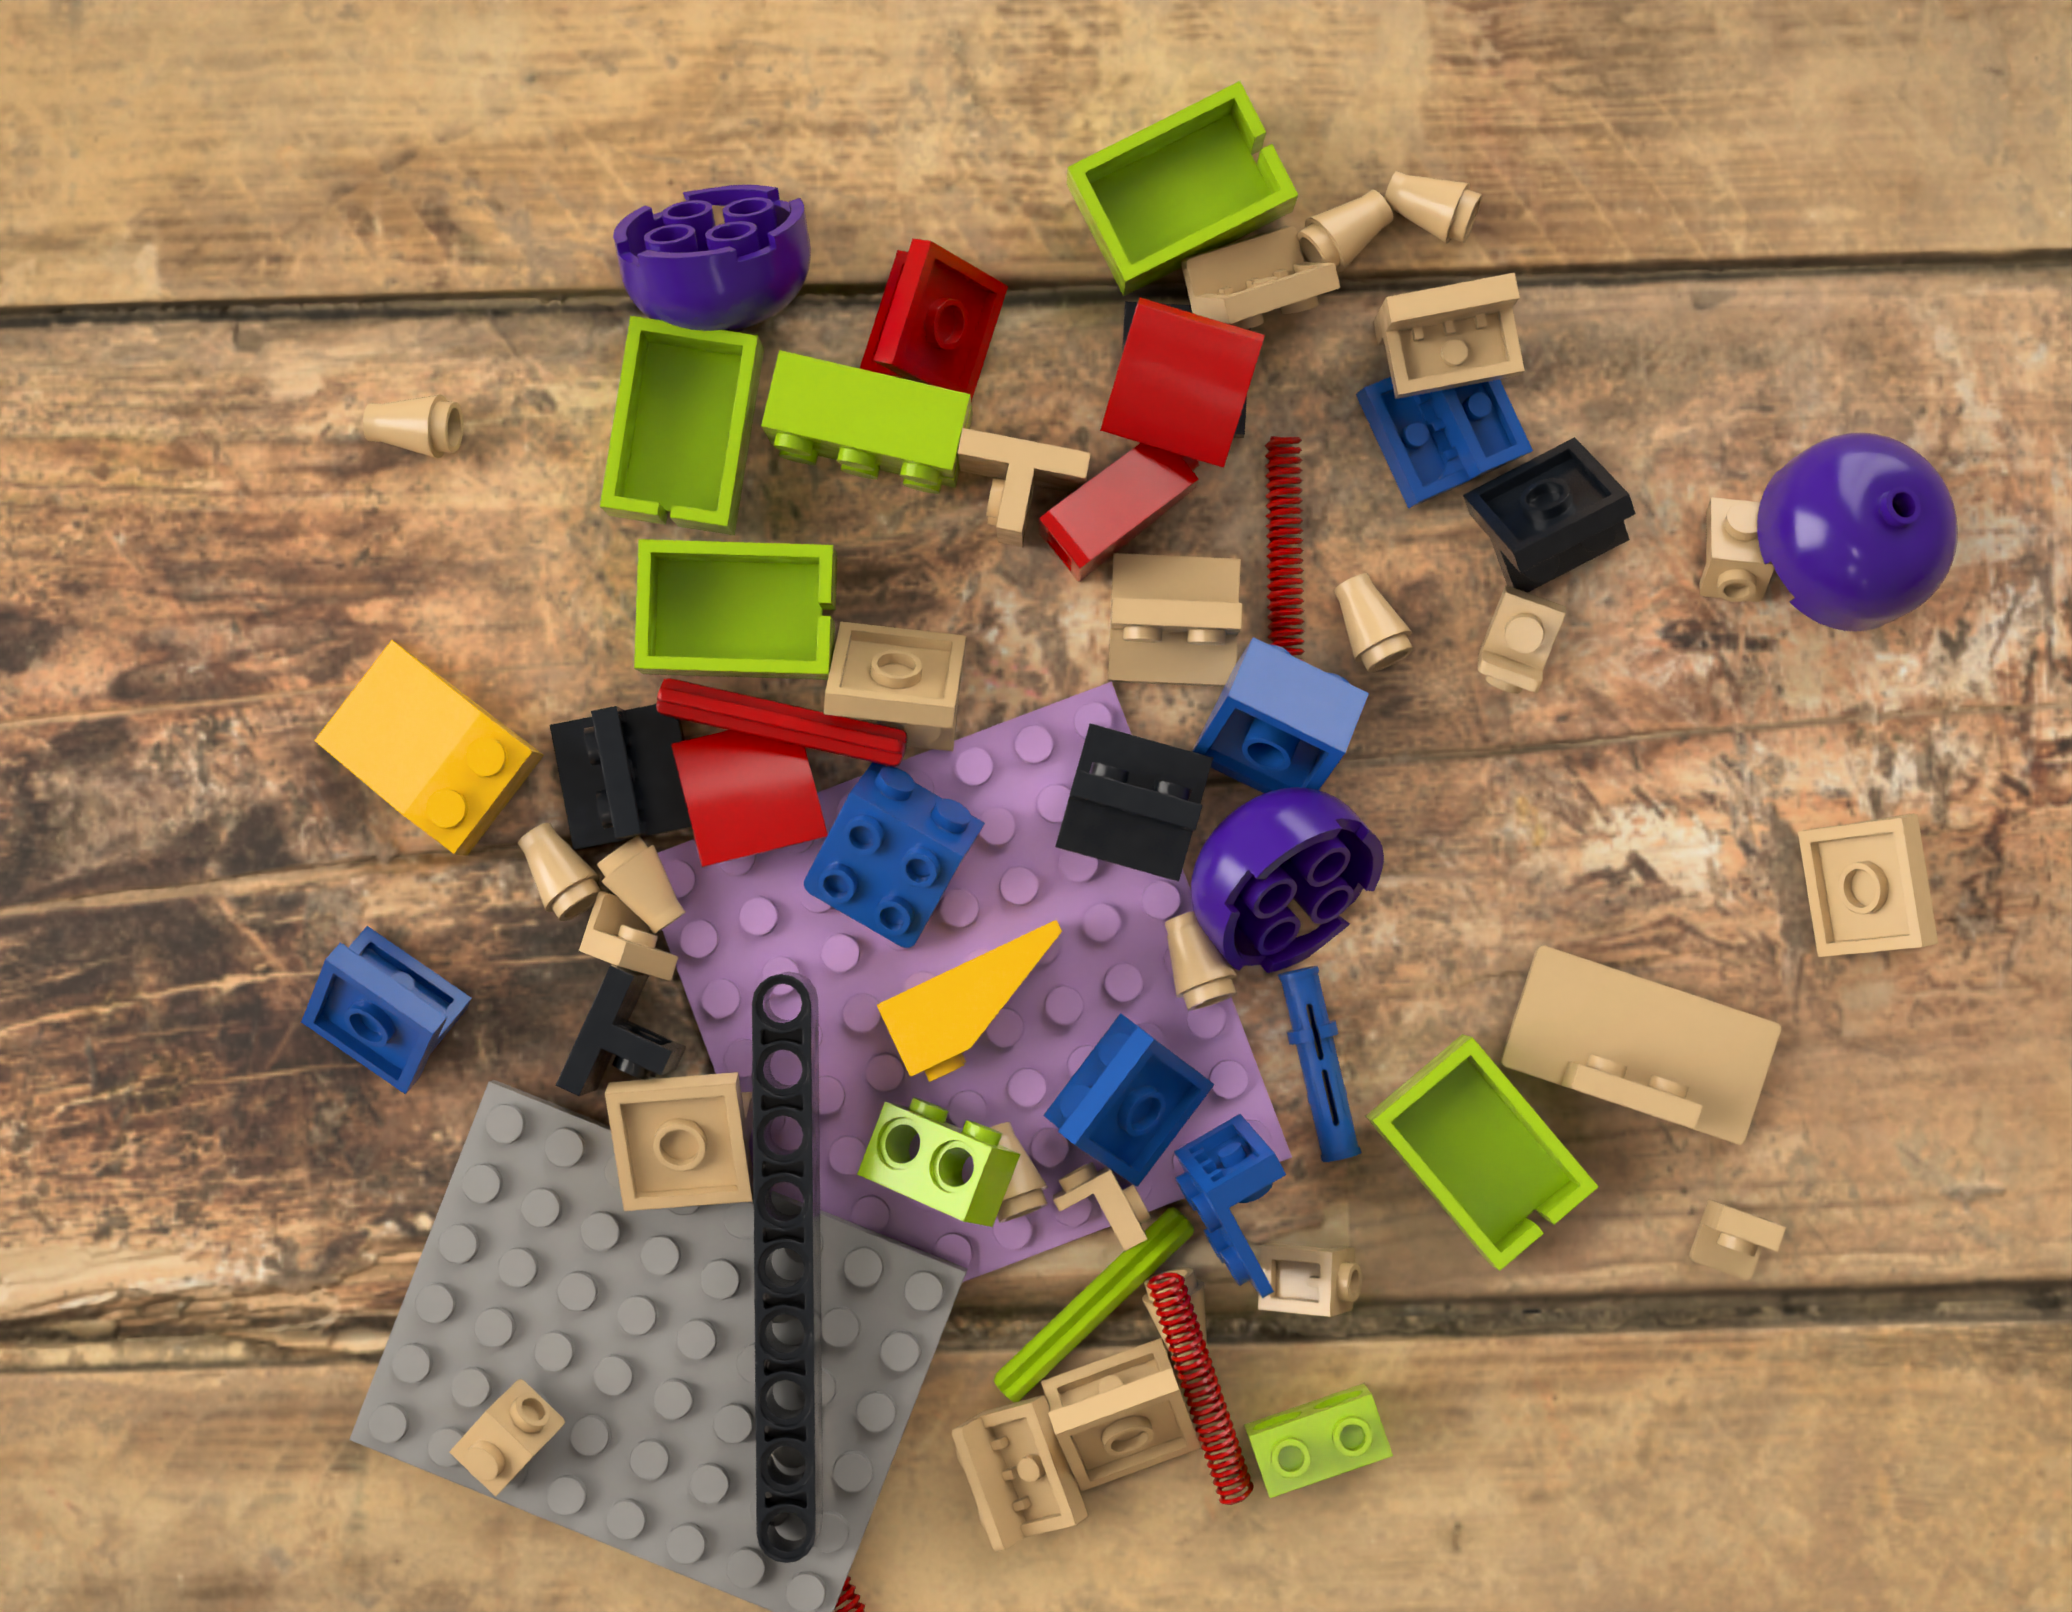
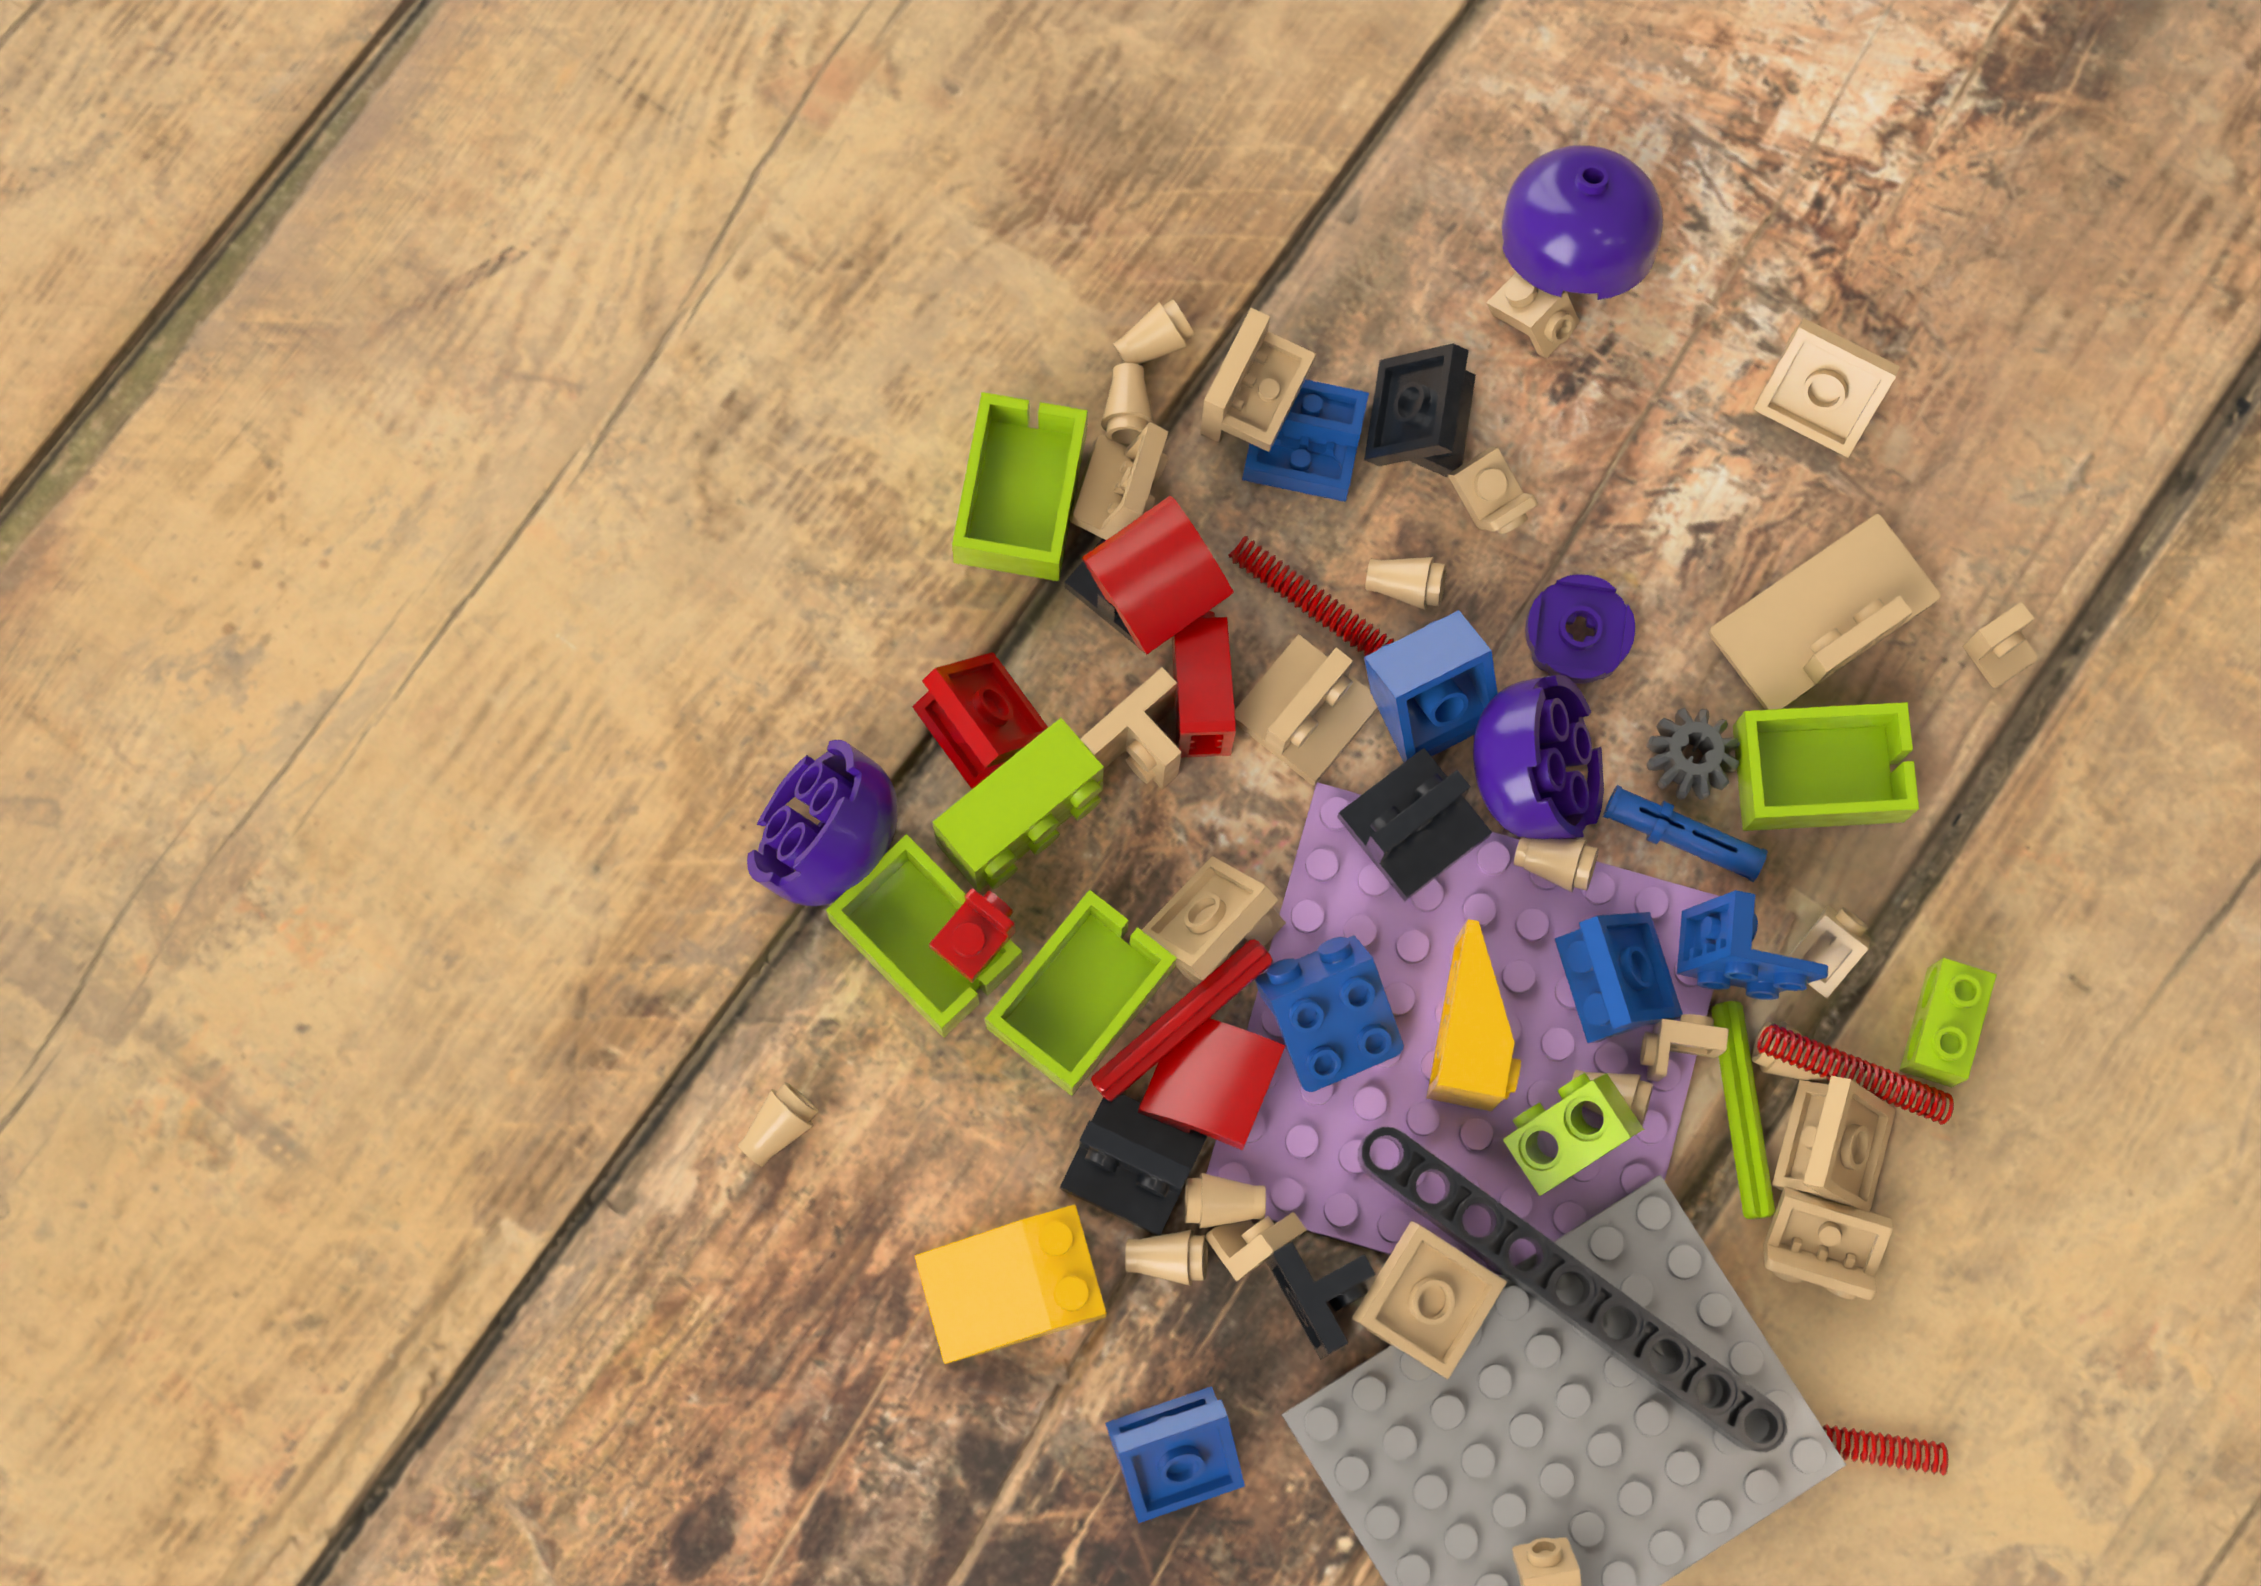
camera: 60 degrees left, 10 degrees down
none -> red bracket [929,888,1015,983]
none -> dark purple plate [1525,574,1635,684]
none -> dark grey gear [1646,708,1739,800]

